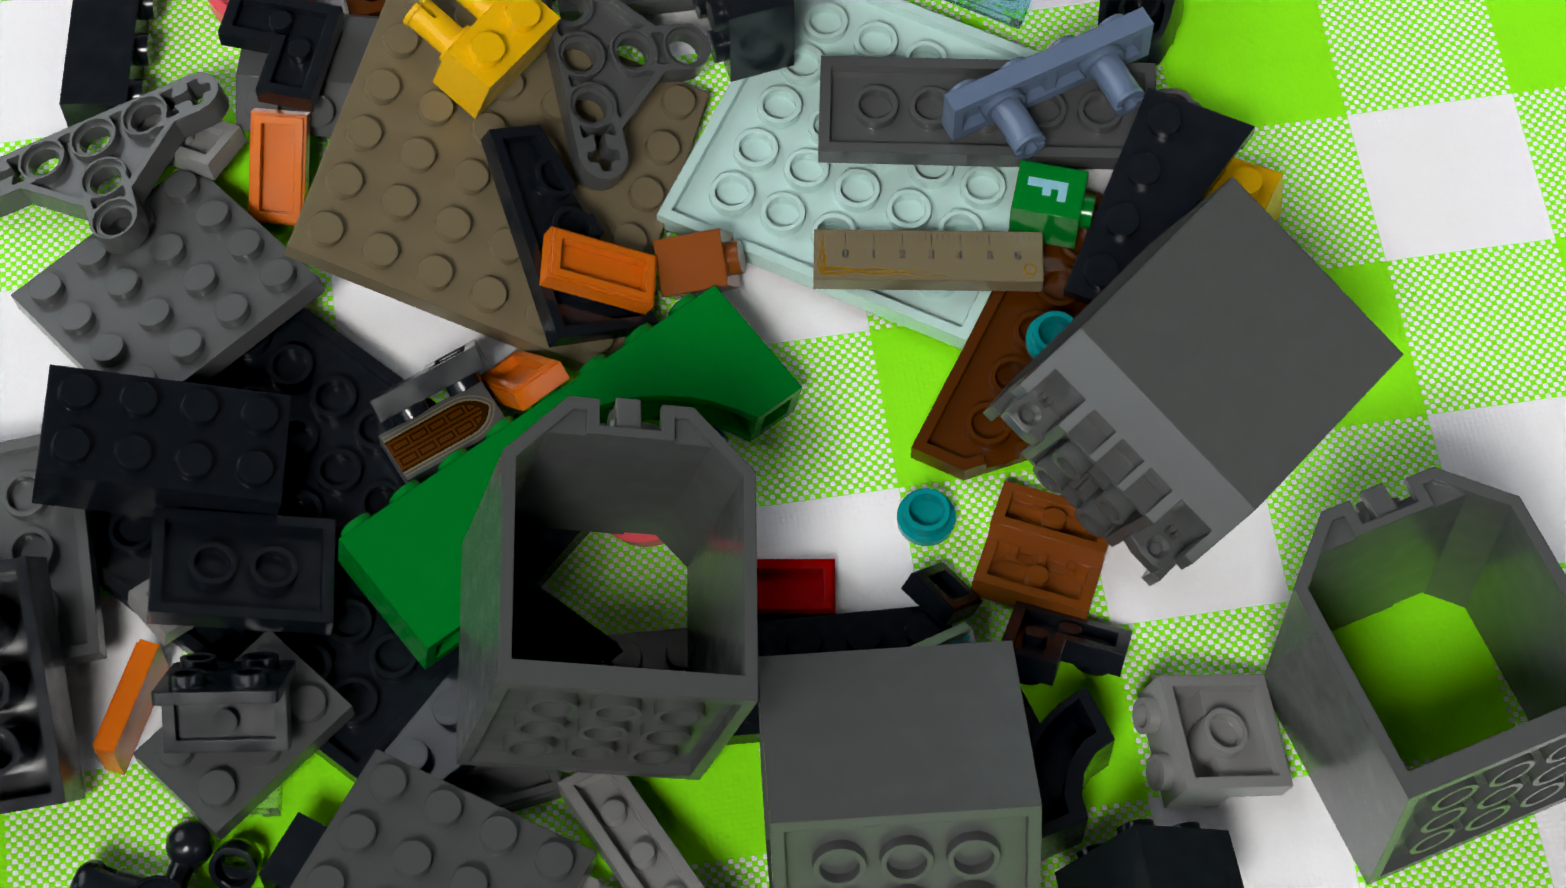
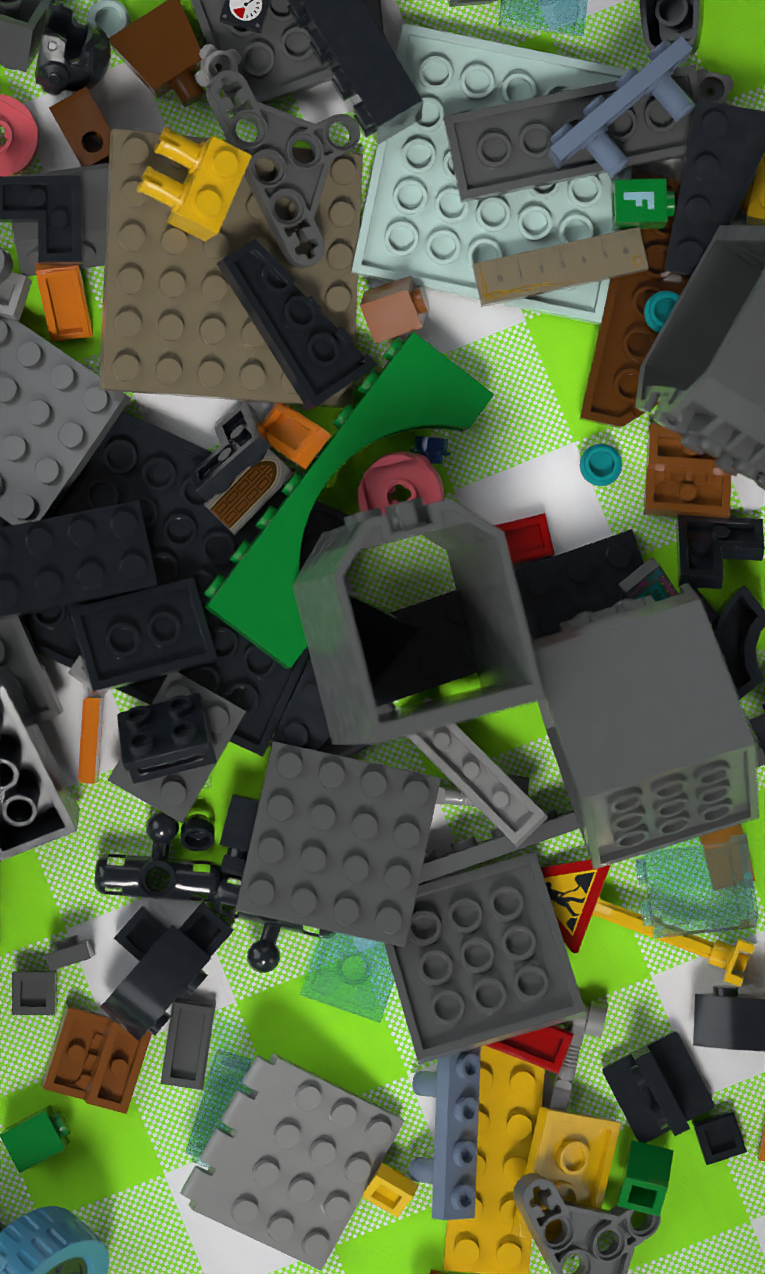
camera: 15 degrees left, 25 degrees up
orange tile [539,226,657,315] -> none
black tile [901,562,983,628] -> none

